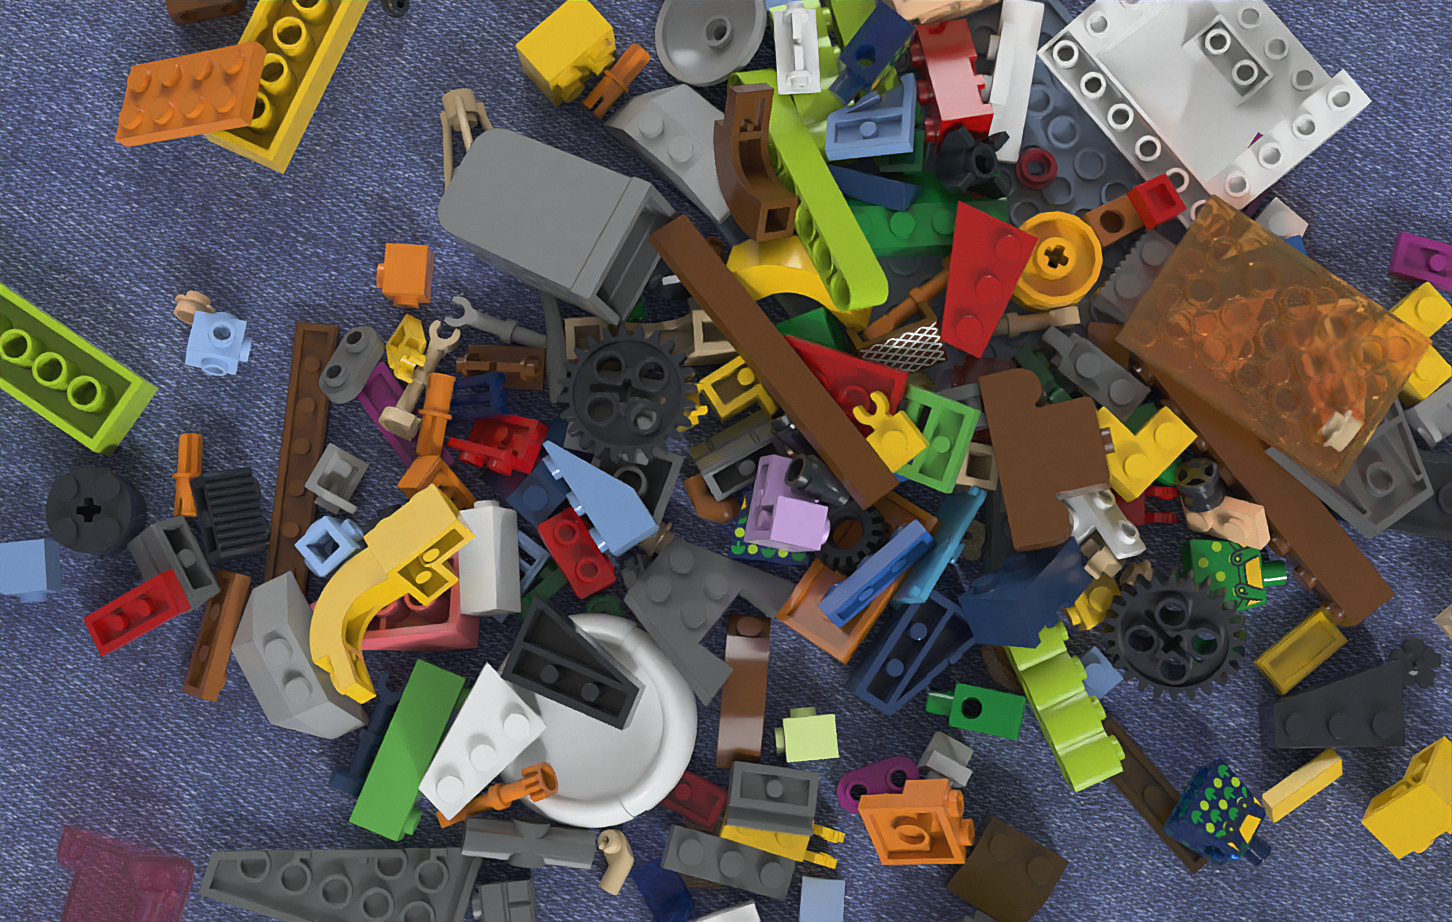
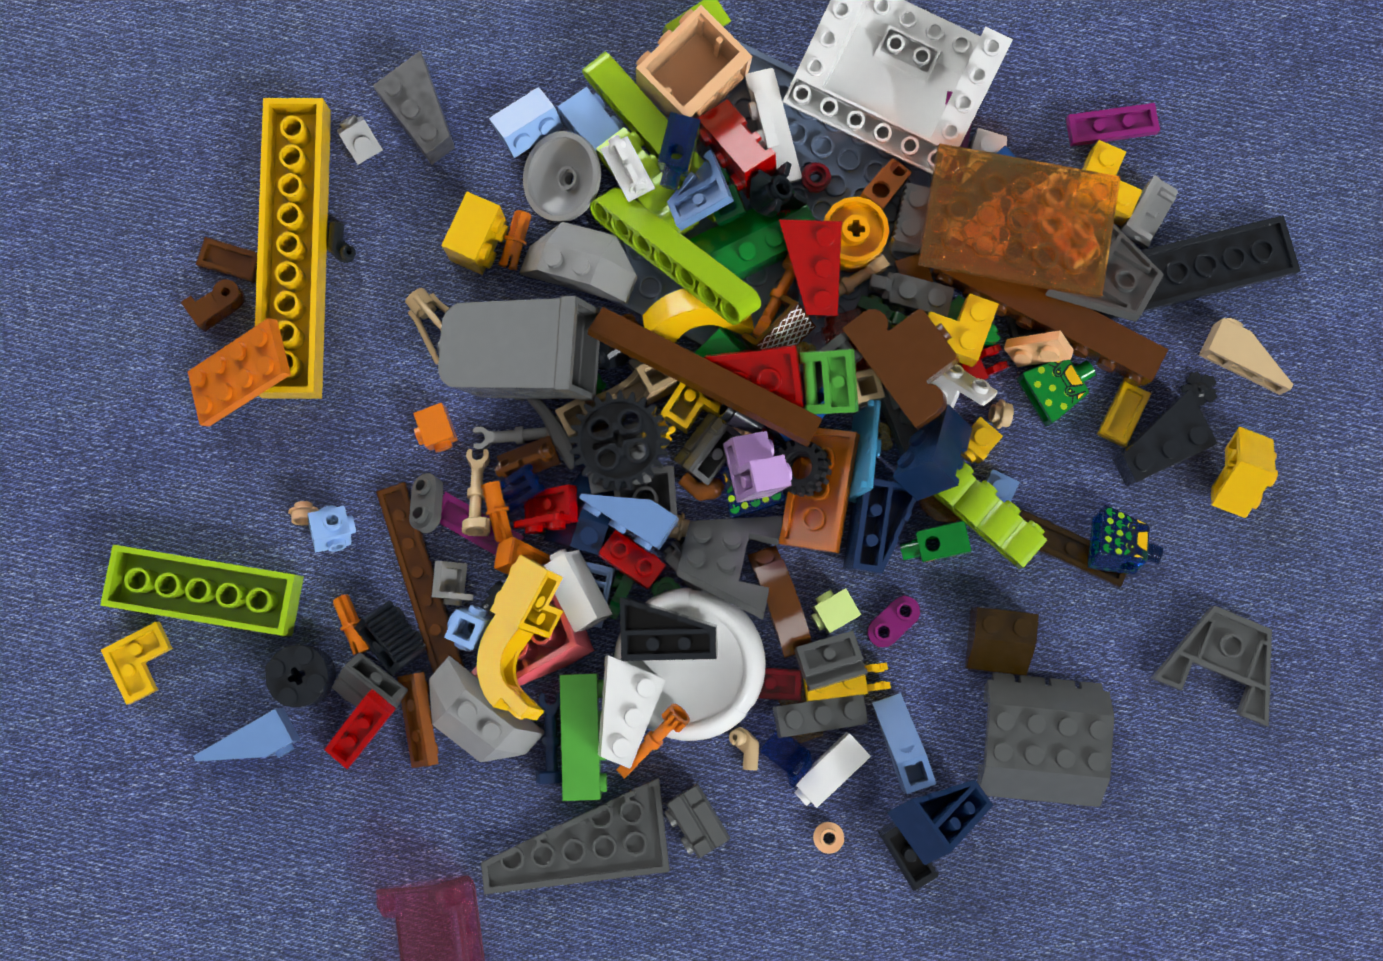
camera: 25 degrees left, 0 degrees up
yellow plate [385,314,426,384] -> none
dark grey piece [460,815,596,869] -> none
reddish brown arch [713,83,799,242] -> none
black cone [784,454,851,507] -> none
blue plate [817,519,937,629] -> none
dark blue slope [828,164,922,212] -> none
yellow plate [853,391,930,473] -> none
orange plate [858,779,975,865] -> none
light grey bracket [917,731,973,788] -> none
tan plate [1080,529,1127,580] -> none
black gear [1102,567,1247,701] -> none
red plate [1126,173,1187,230] -> none
black wheel [1174,458,1225,512] -> none
yellow tile [1262,747,1343,823] -> none
tan plate [1320,410,1362,452] -> none

